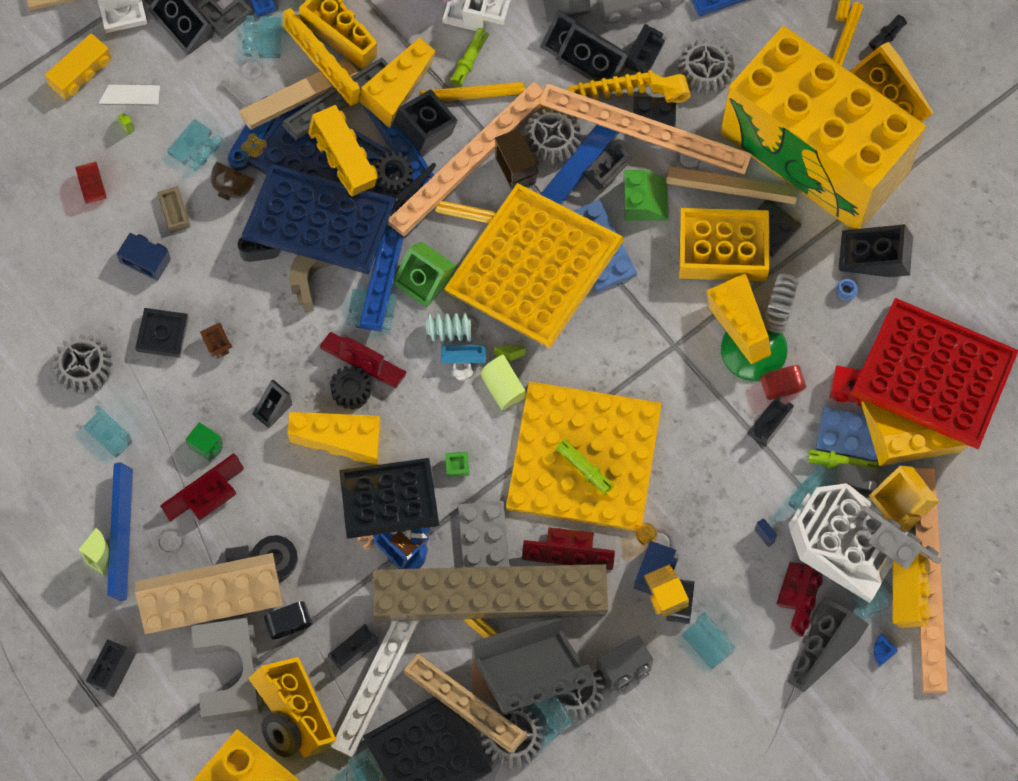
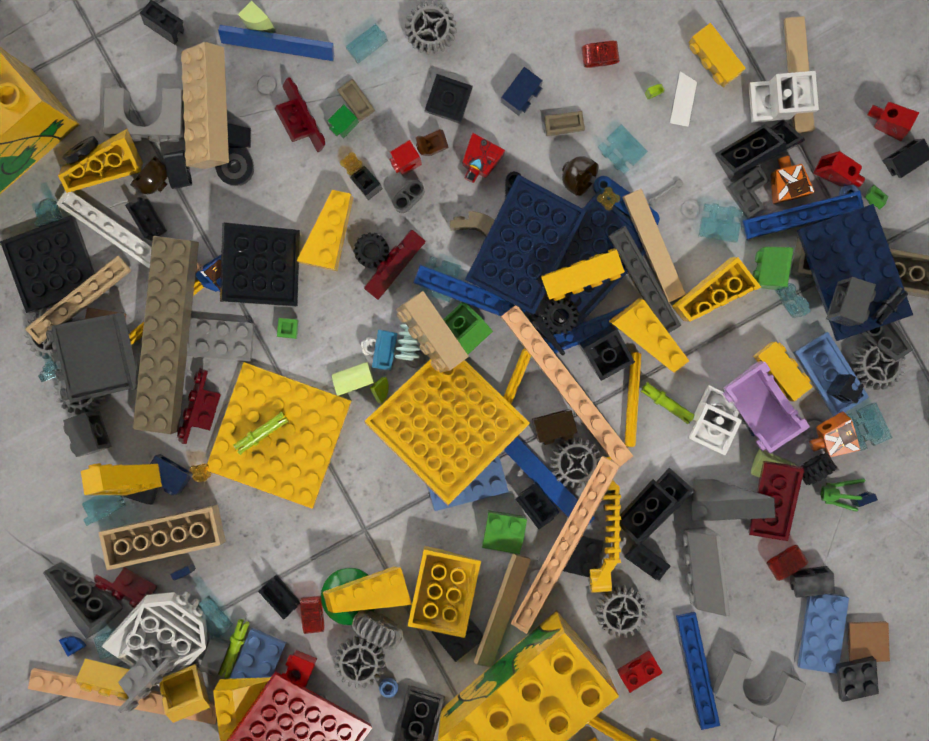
camera: 100 degrees right, 20 degrees up
yellow plate [283,8,360,106] -> none
none -> tan brick [98,504,226,570]
none -> dark brown cylinder [130,156,168,195]
none -> light grey gear [334,635,386,689]
none -> dark tan tile [337,79,375,122]
none -> clear yellow plate [340,152,363,175]
none -> red brick [389,140,422,176]
none -> dark grey beam [393,180,425,213]
none -> tan brick [396,291,469,373]
none -> red torso [462,133,505,183]
none -> red brick [617,651,663,693]

